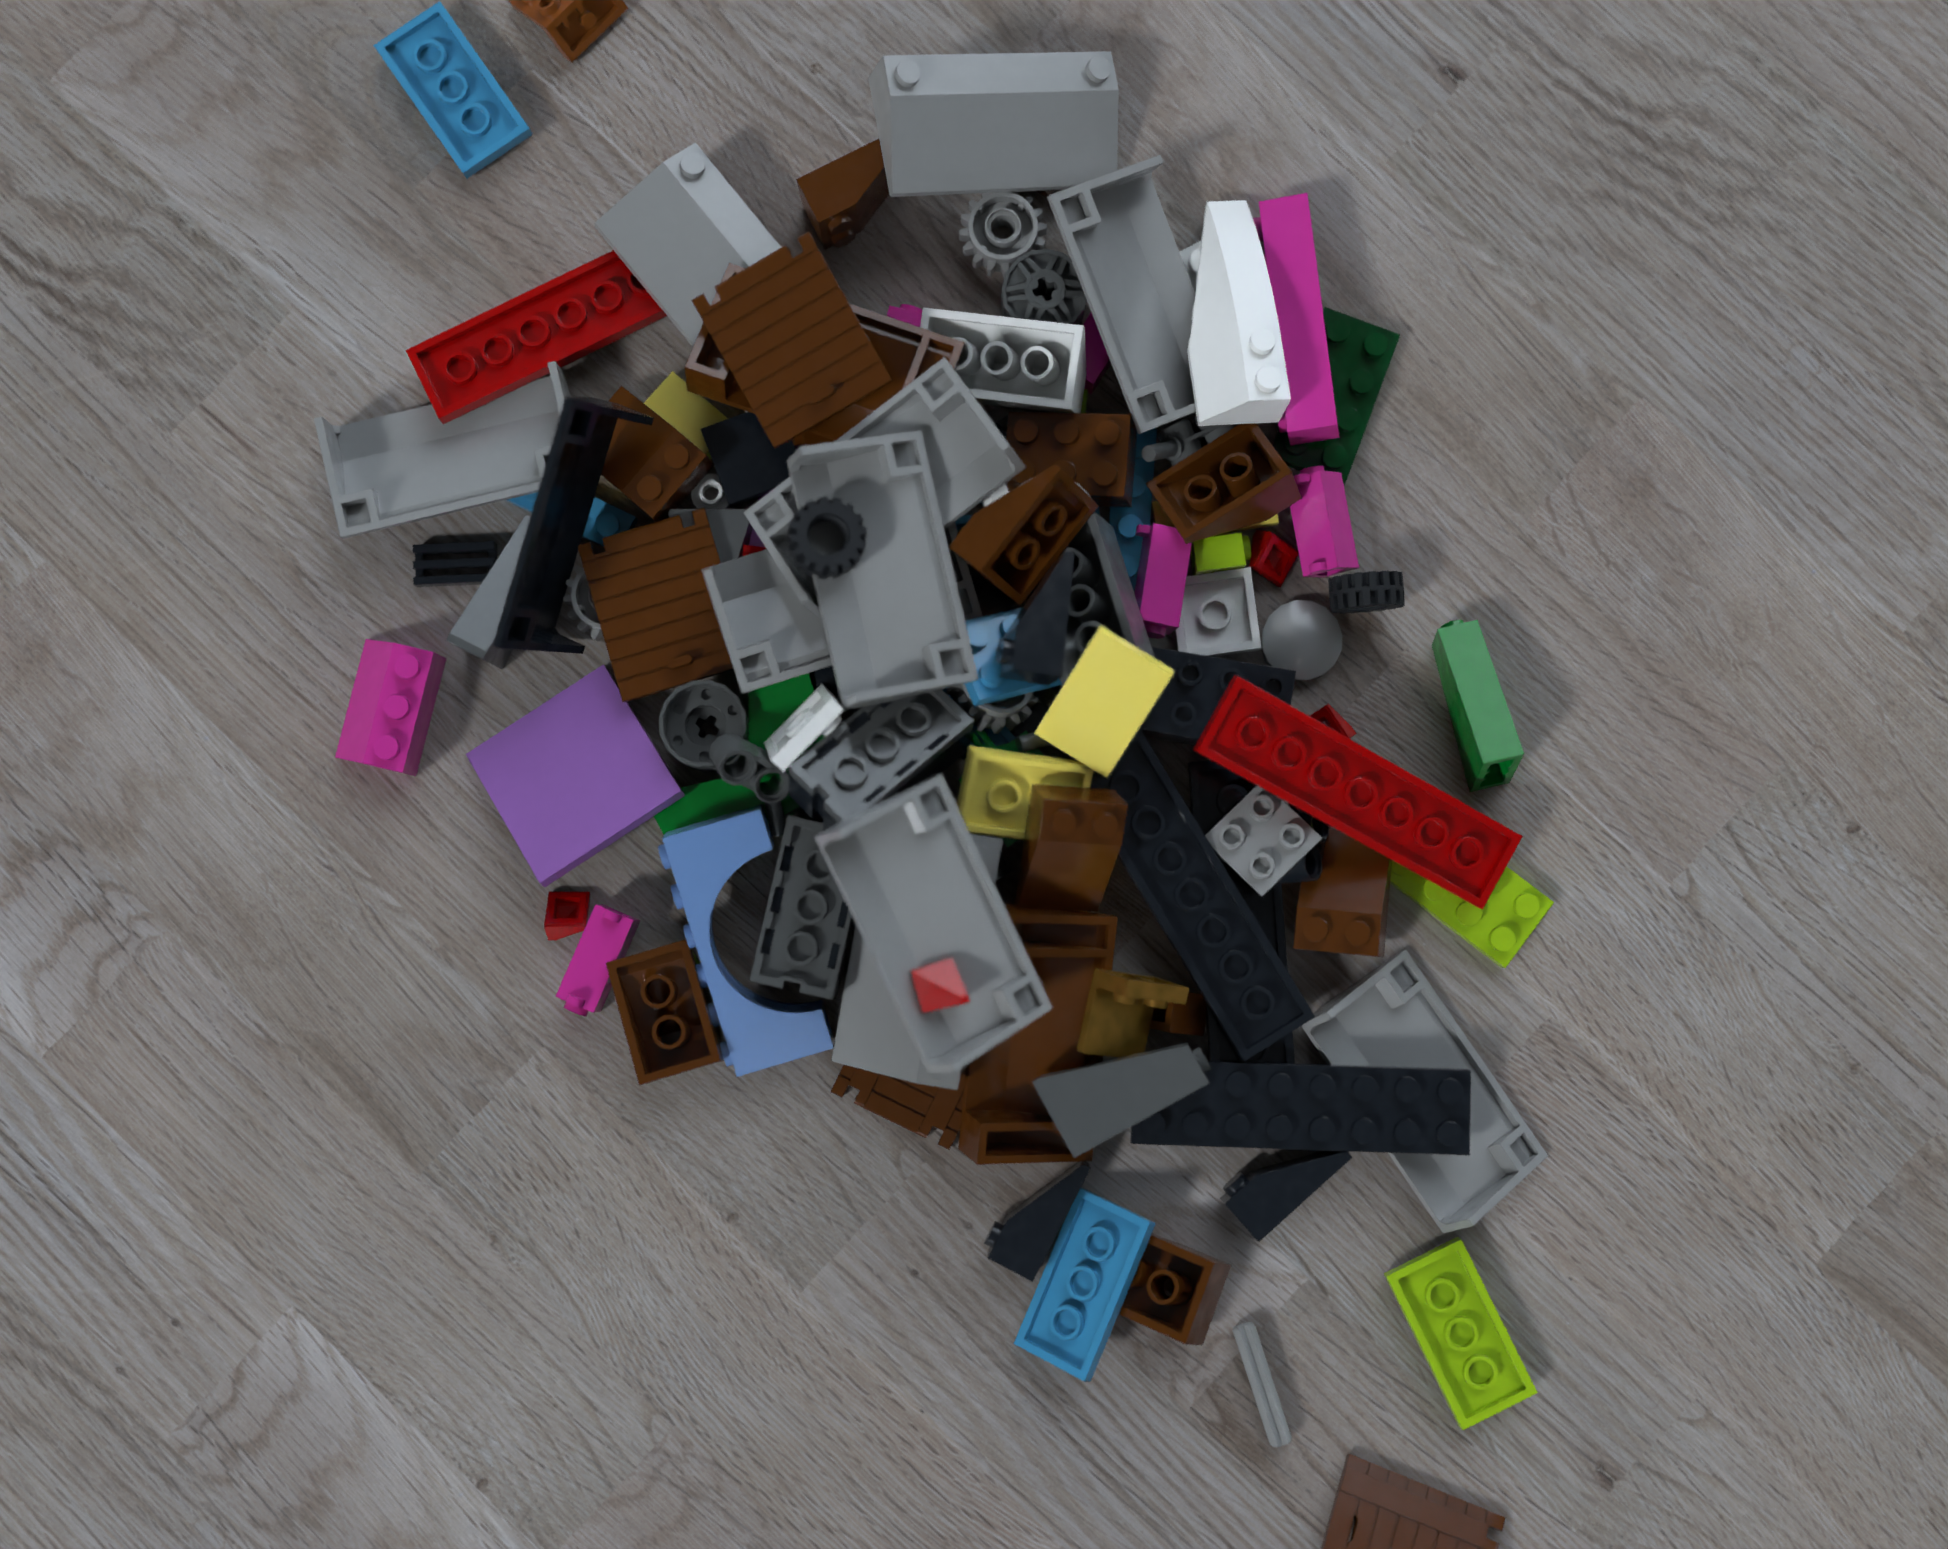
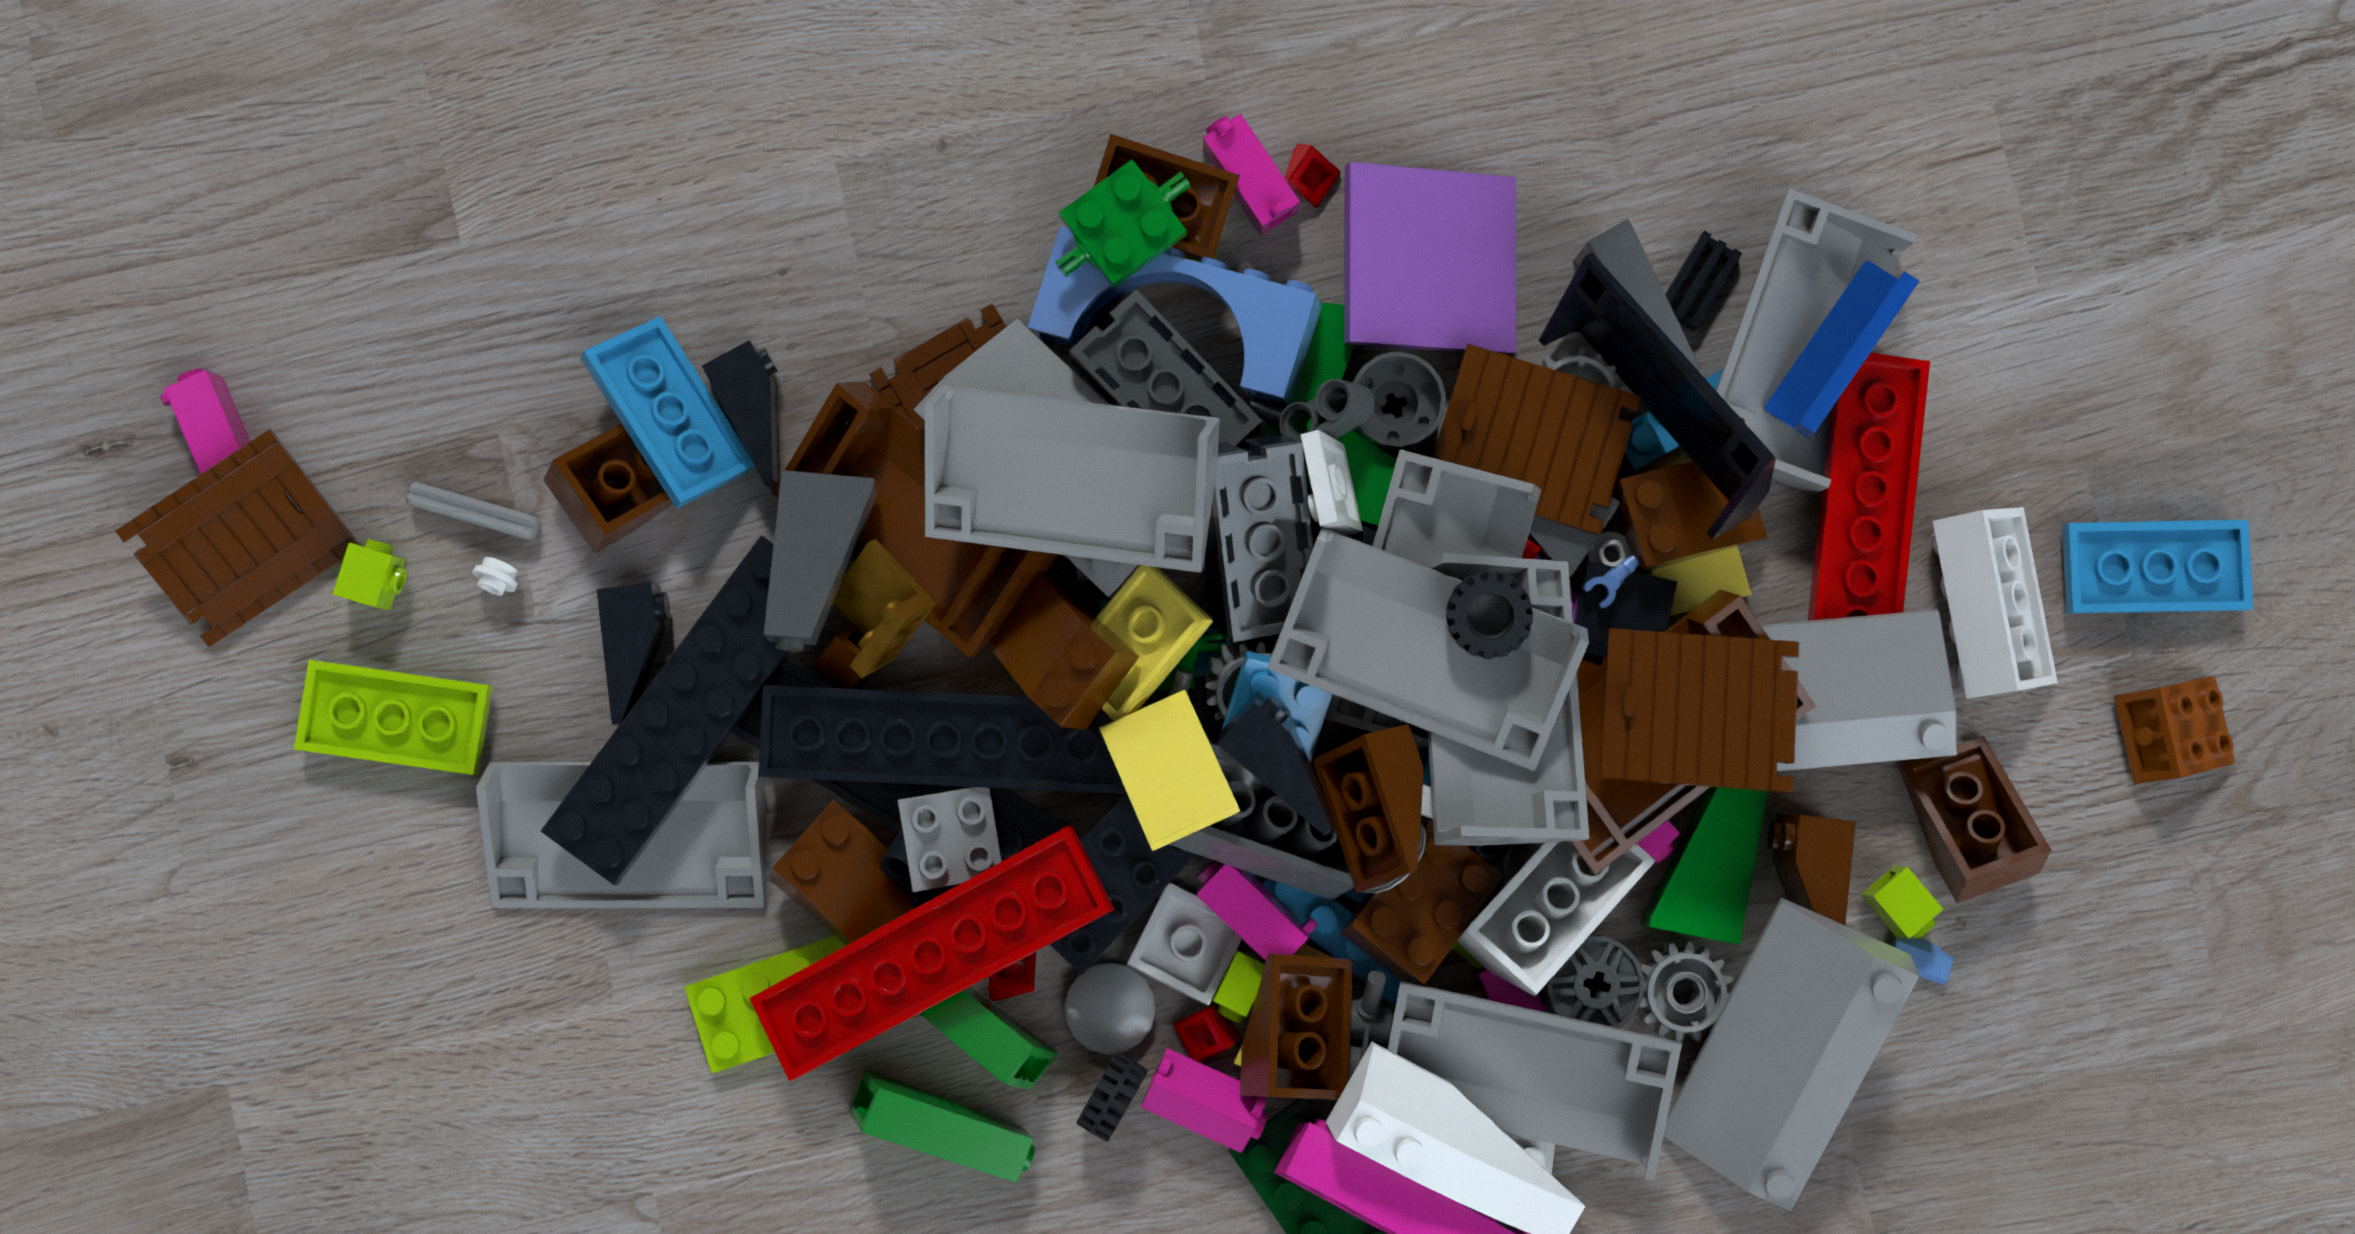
camera: 120 degrees right, 0 degrees up
dark pink slope [335,639,446,776] -> none
red slope [910,958,970,1013] -> none
none -> lime brick [332,539,407,611]
none -> white plate [472,557,518,596]
none -> green slope [920,987,1058,1090]
none -> green plate [1055,160,1191,288]
none -> medium blue piece [1582,556,1639,609]
none -> green slope [1641,787,1768,945]
none -> blue panel [1764,261,1920,439]
none -> lime brick [1860,865,1944,939]
none -> medium blue piece [1891,937,1955,985]
none -> reddish brown slope [1900,736,2051,903]
none -> white slope [1932,507,2058,699]

